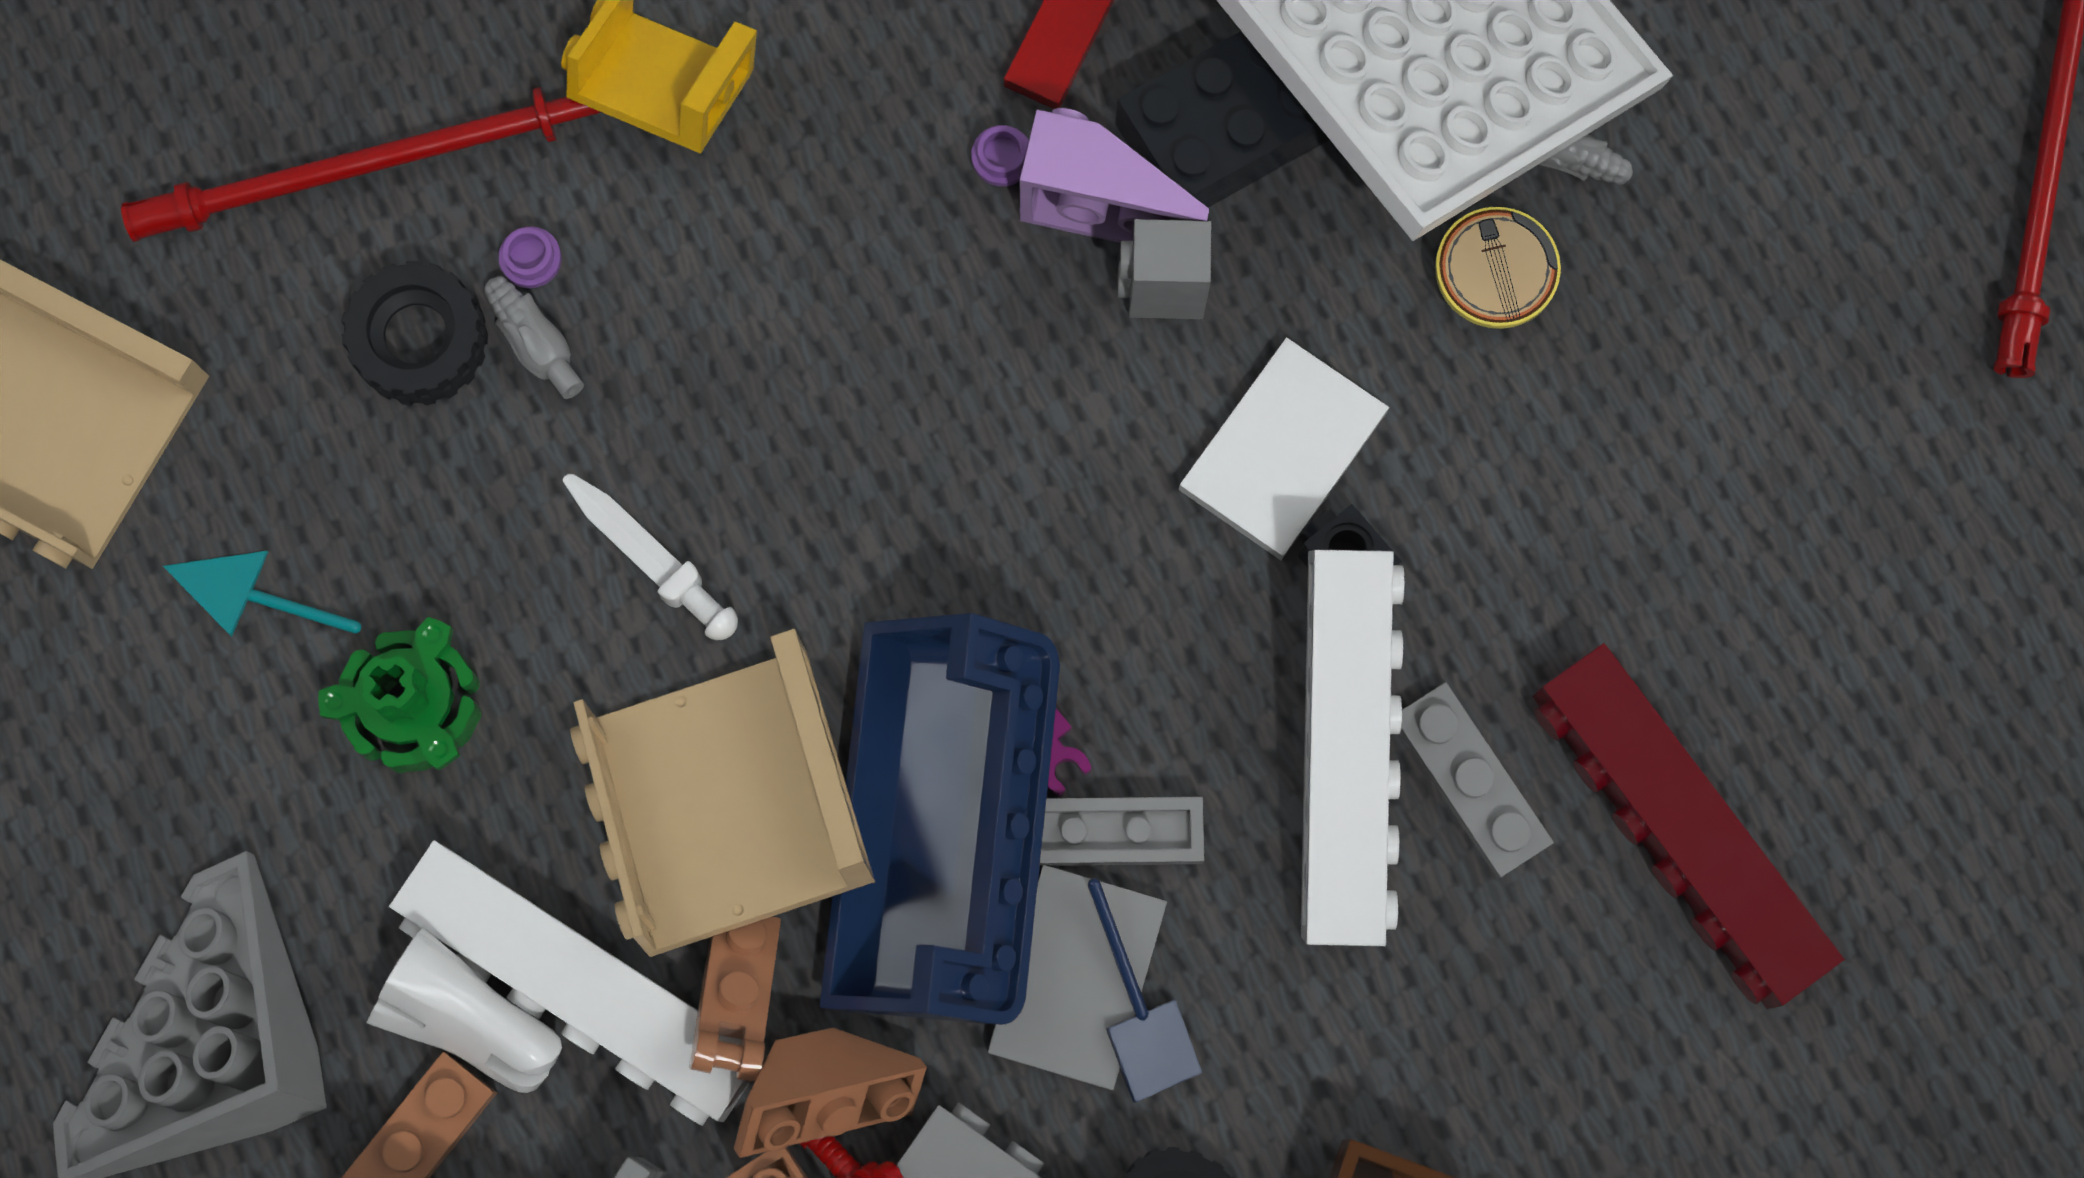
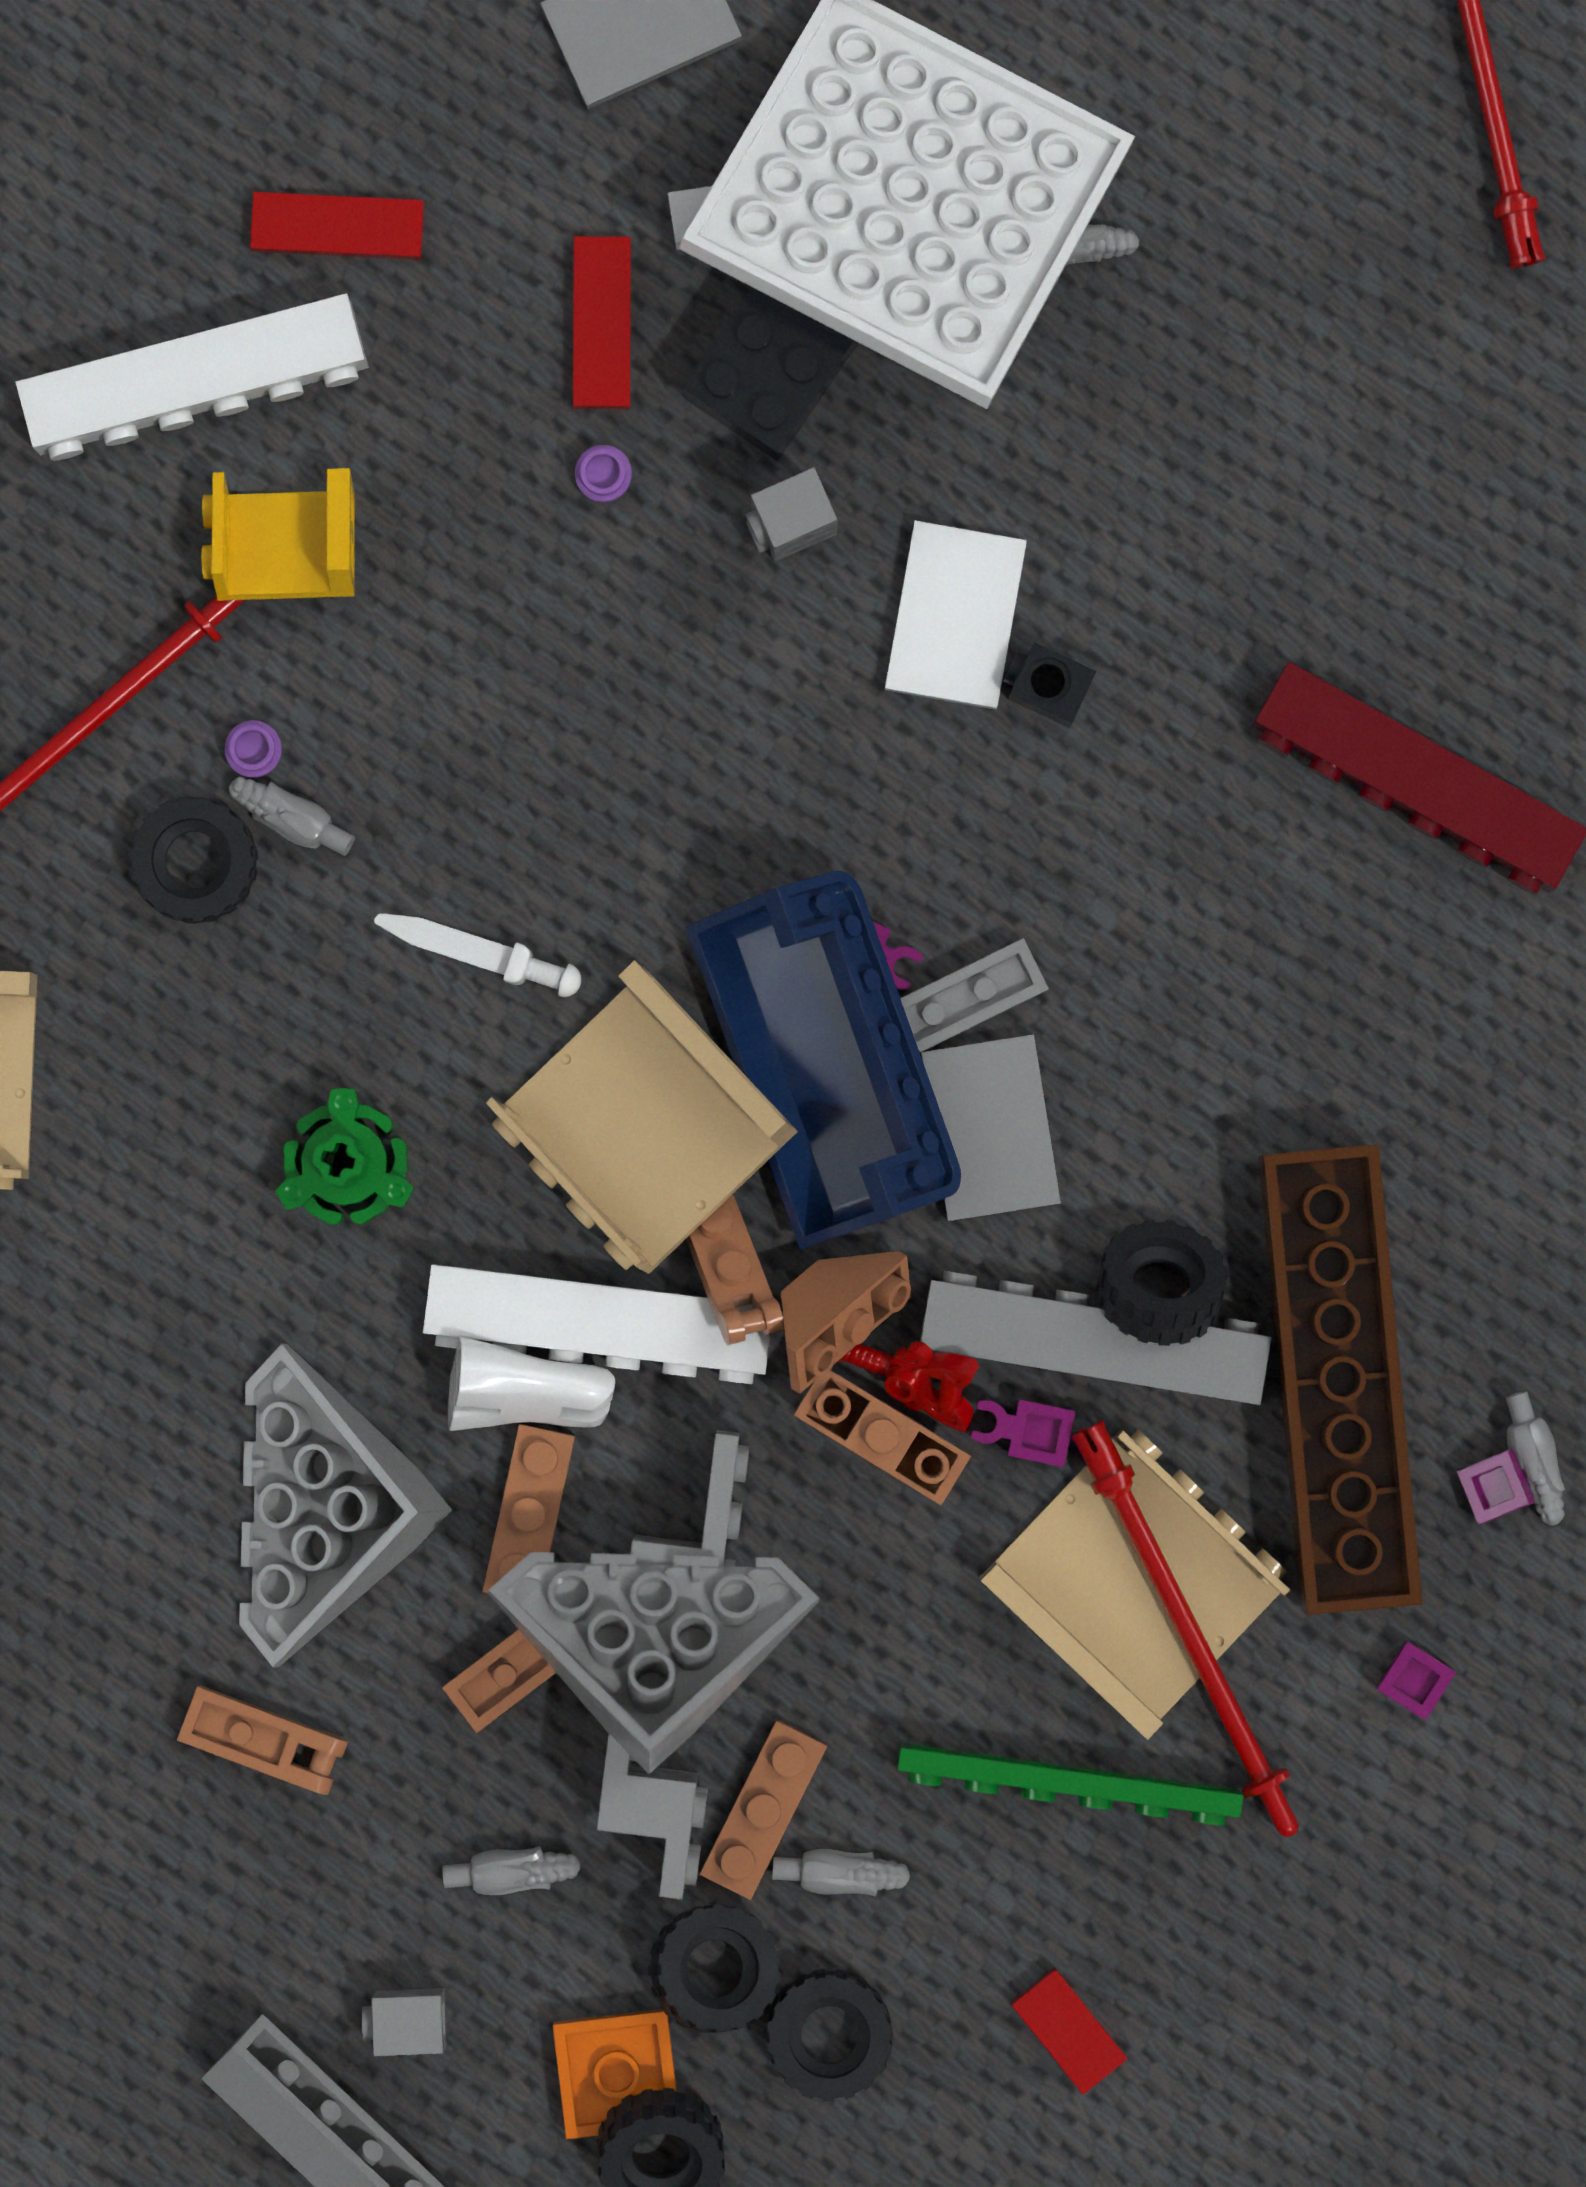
camera: 20 degrees left, 10 degrees up
teal piece [163,550,362,637] -> none
lavender slope [1020,108,1209,243] -> none
piece [1088,878,1203,1103] -> none
white brick [1301,550,1404,946] -> none
light grey plate [1400,682,1554,880] -> none
piece [1435,207,1561,329] -> none

